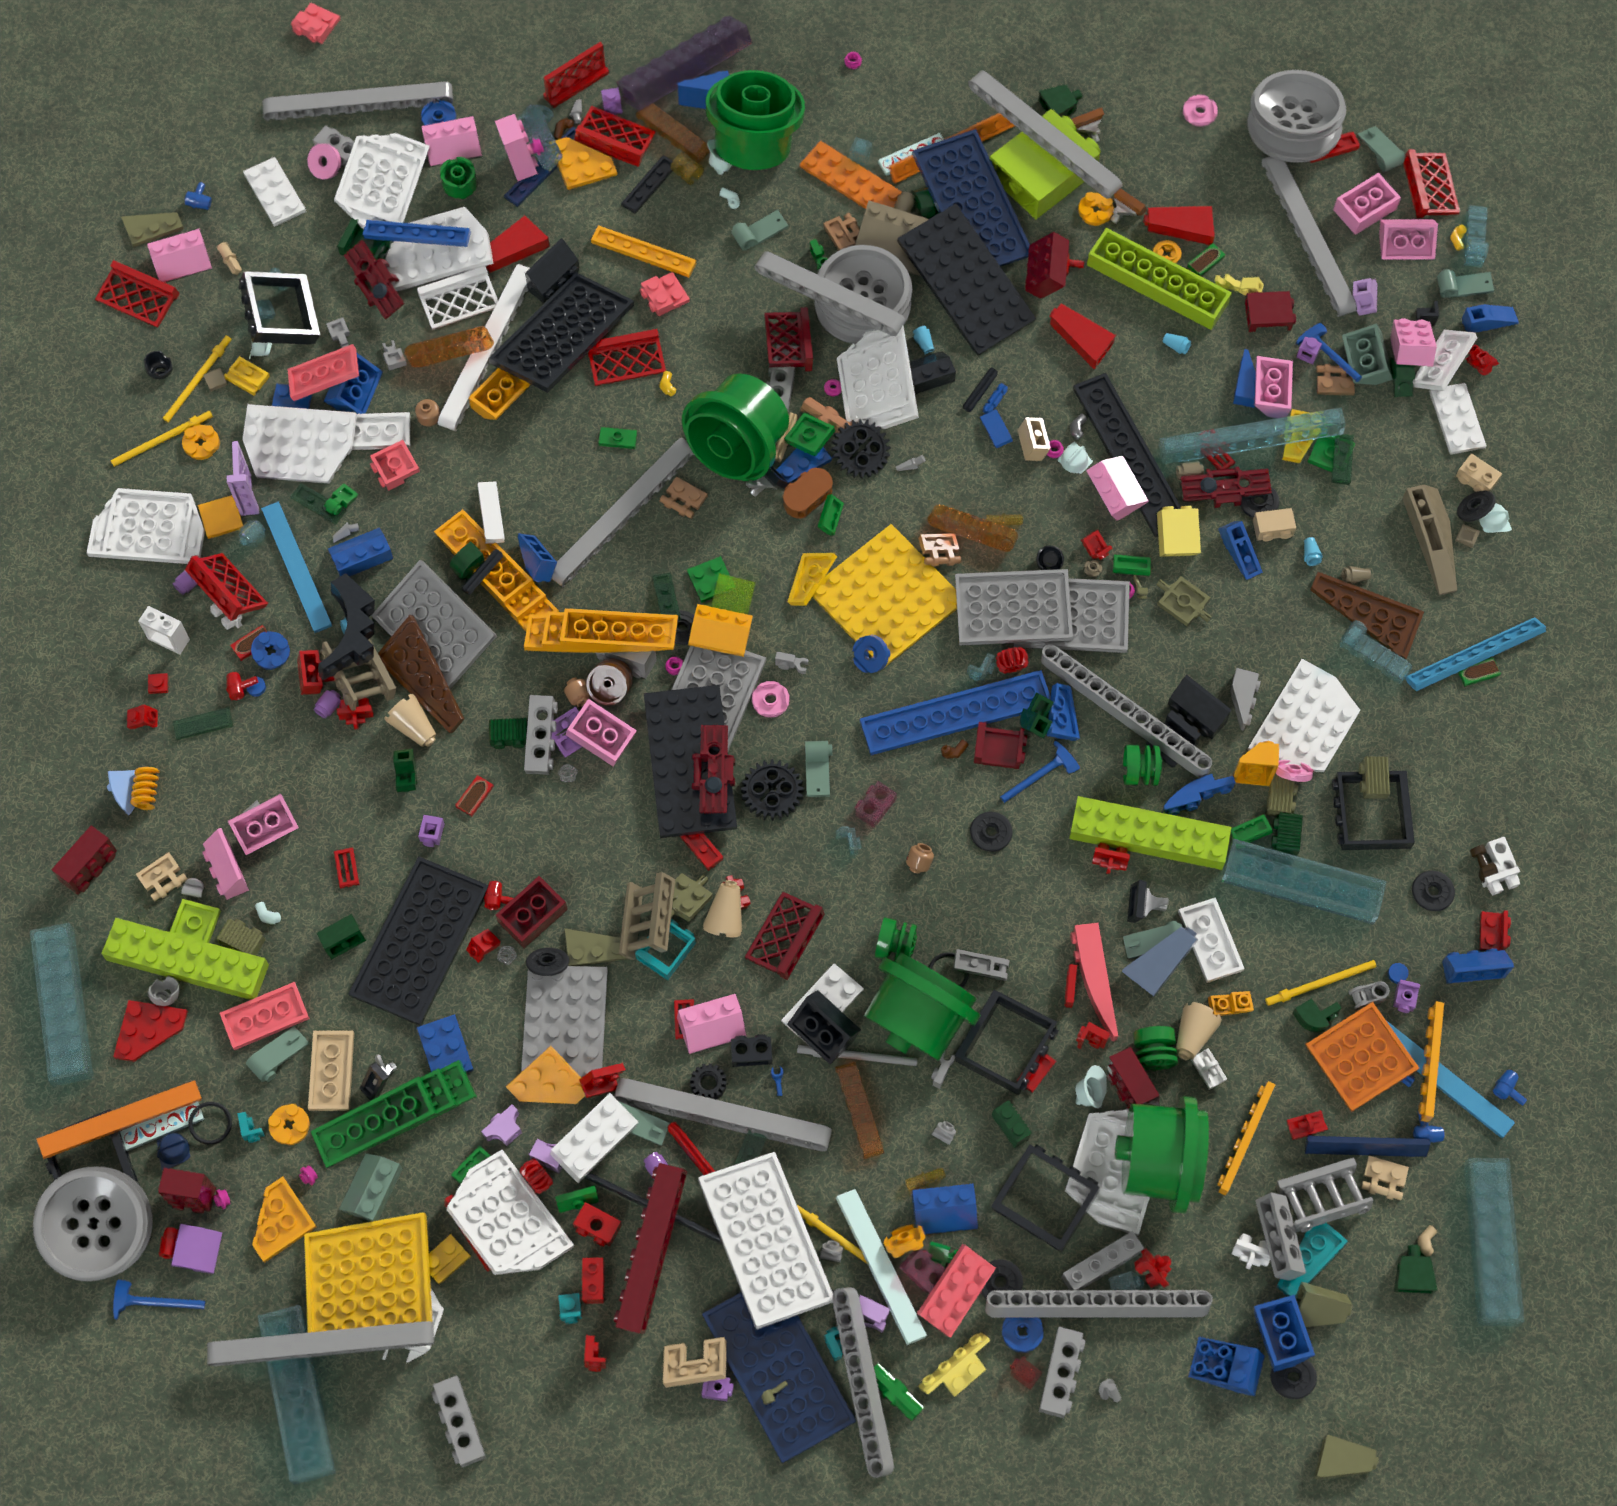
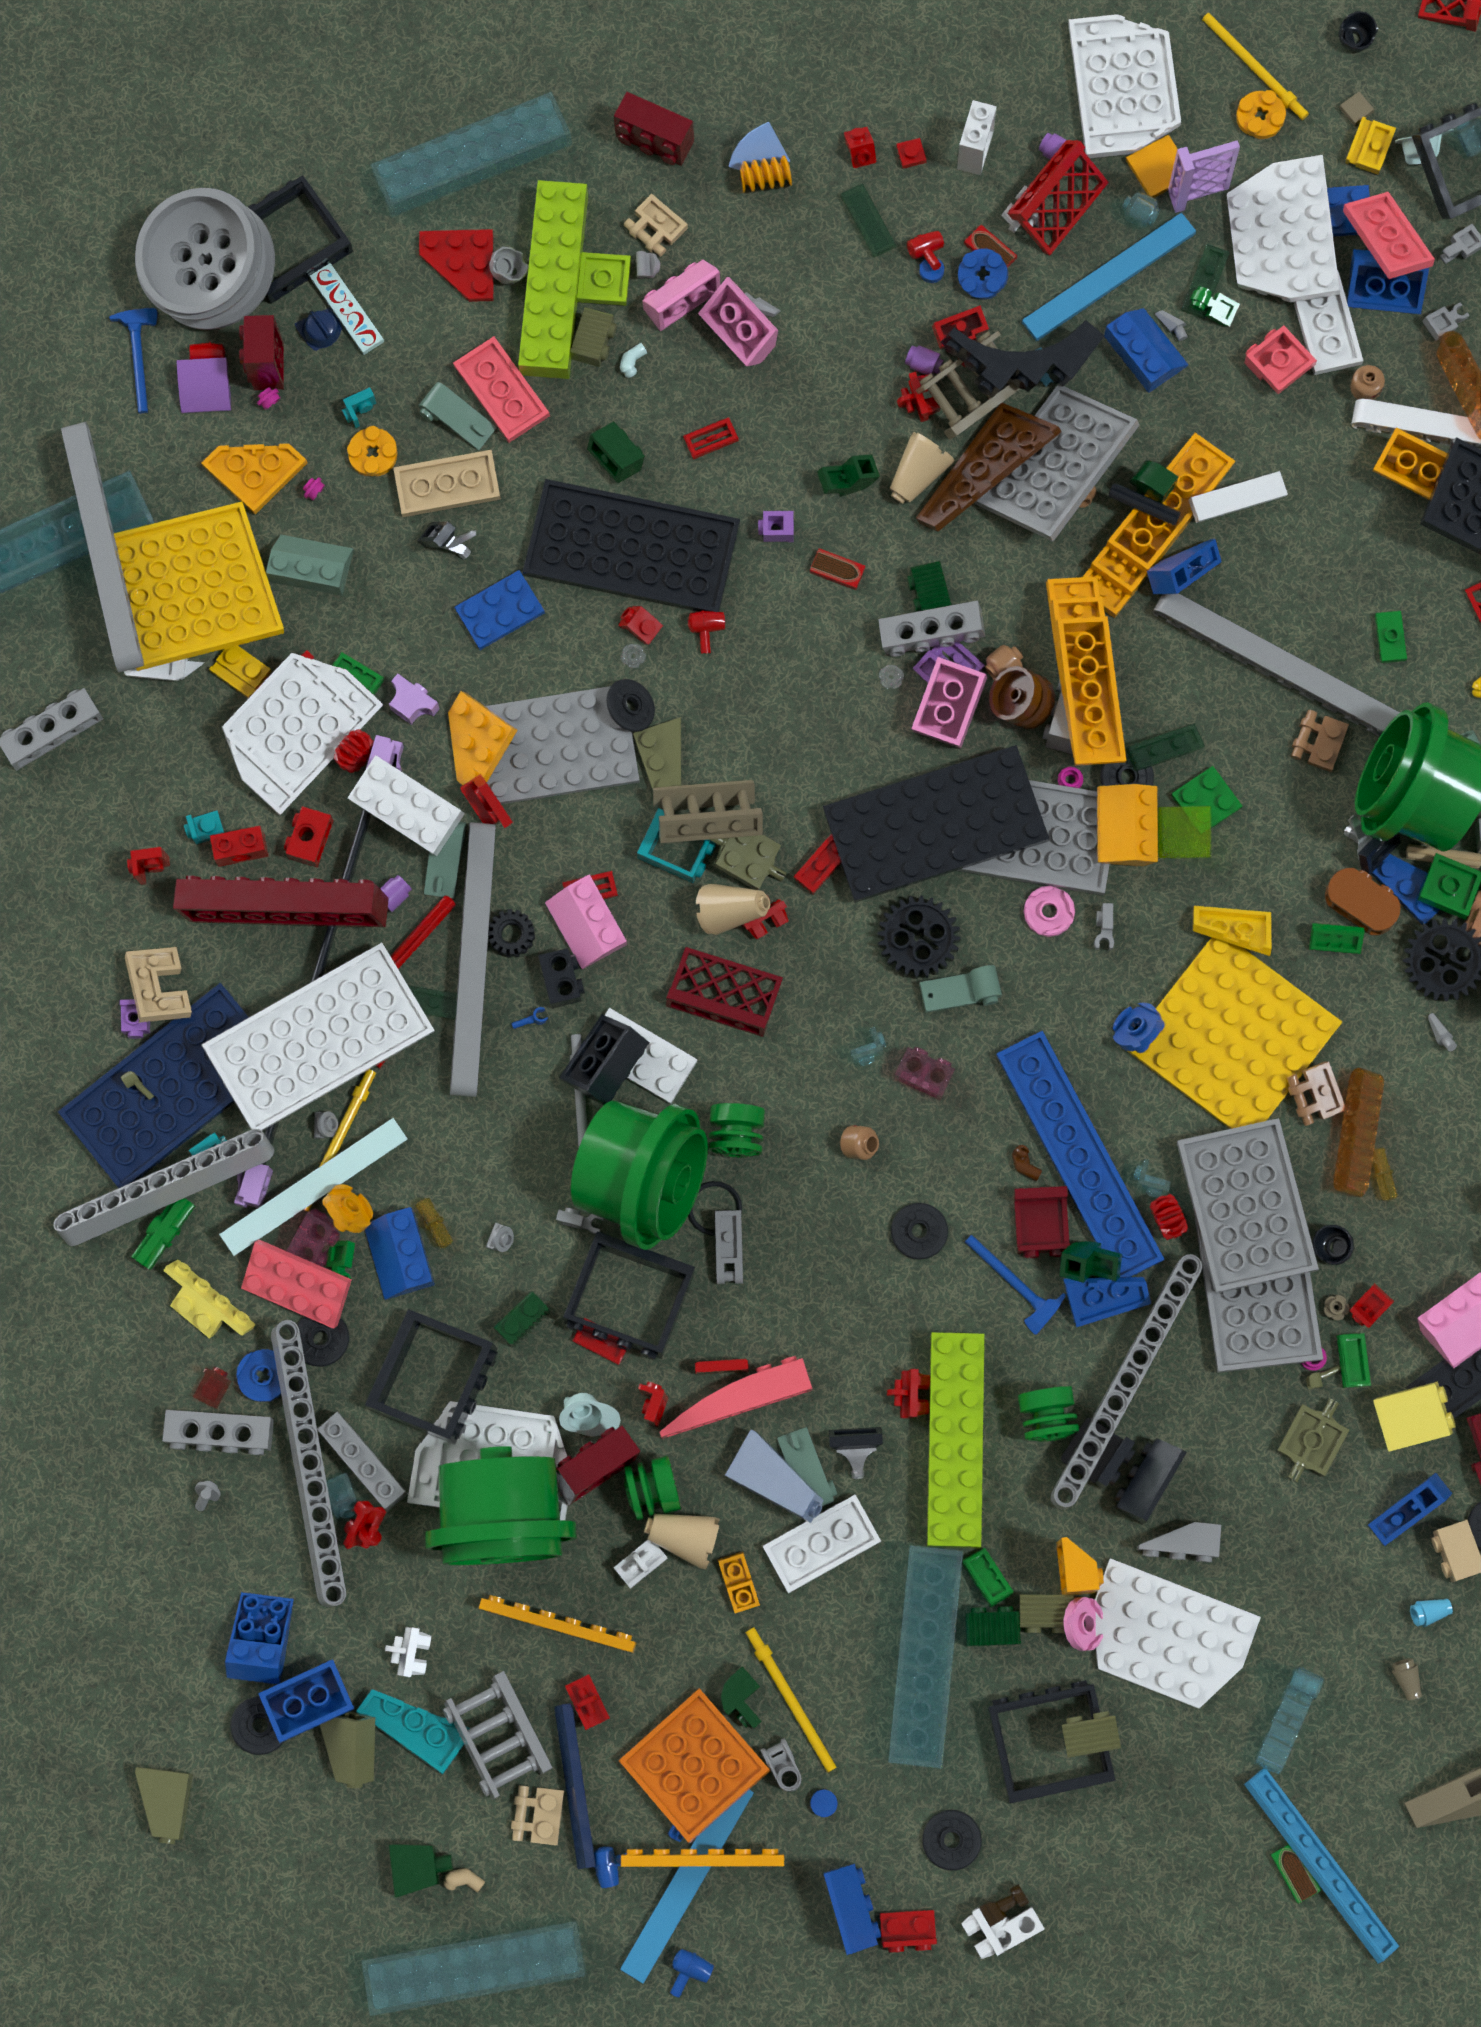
camera: 85 degrees right, 10 degrees up
orange tile [37,1080,202,1159] -> none
yellow bar [162,335,232,423] -> none
black tyre [188,1102,232,1145] -> none
green slope [311,1060,477,1168] -> none
dark red brick [495,876,568,948] -> none
green plate [555,1186,599,1213] -> none
dark red piece [691,725,735,813] -> none
clear orange beam [835,1061,884,1160] -> none
blue slope [1162,774,1236,816] -> none
light grey brick [1256,1192,1306,1281] -> none
reddish brown wing [1311,572,1424,662] -> none
medium lavender brick [1393,980,1420,1013] -> none

